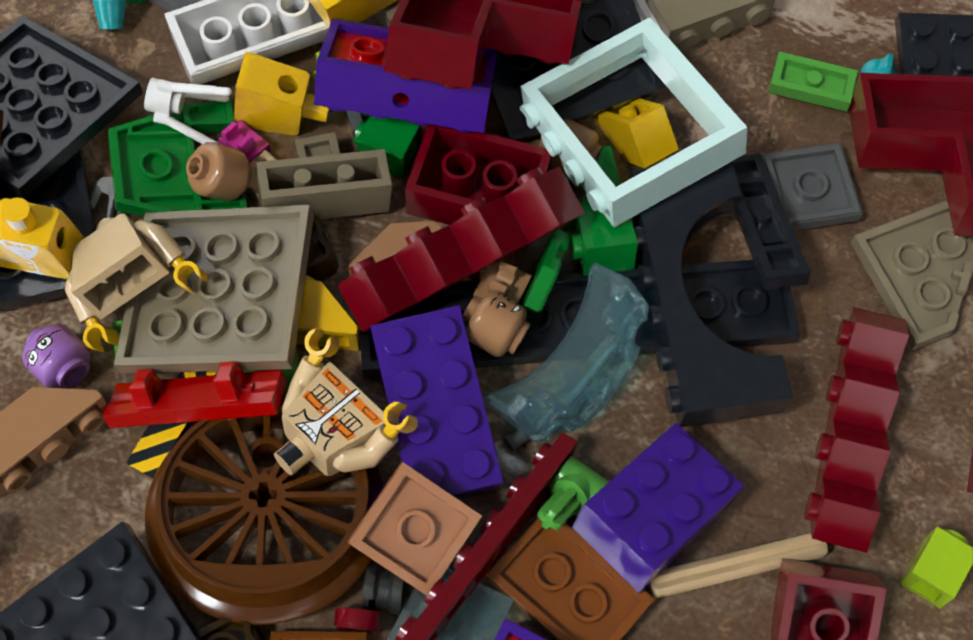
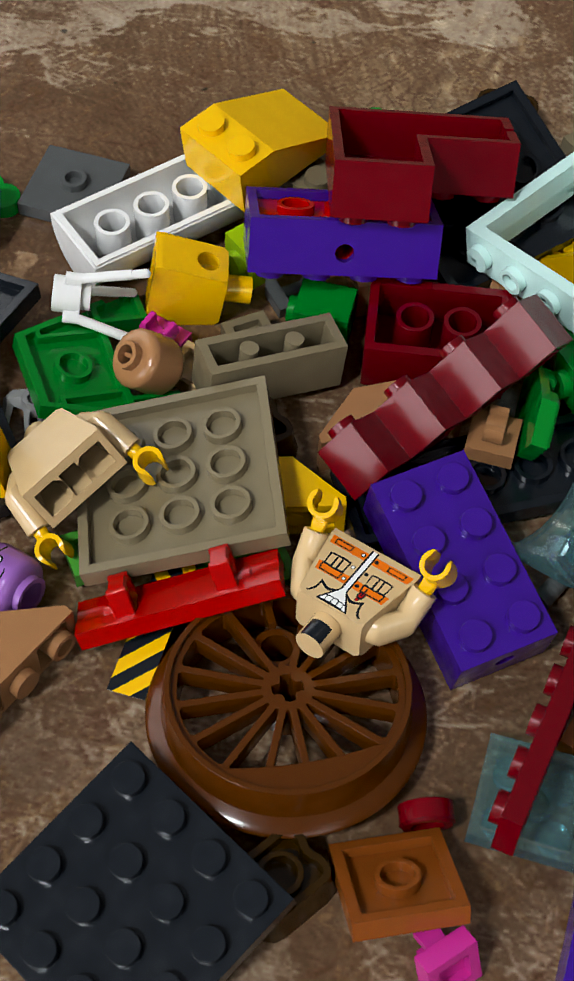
camera: 10 degrees left, 10 degrees down
nougat plate [348,462,482,596] -> none
pearl dark grey wheel [363,564,406,615] -> none
medium nougat head [462,291,531,357] -> none

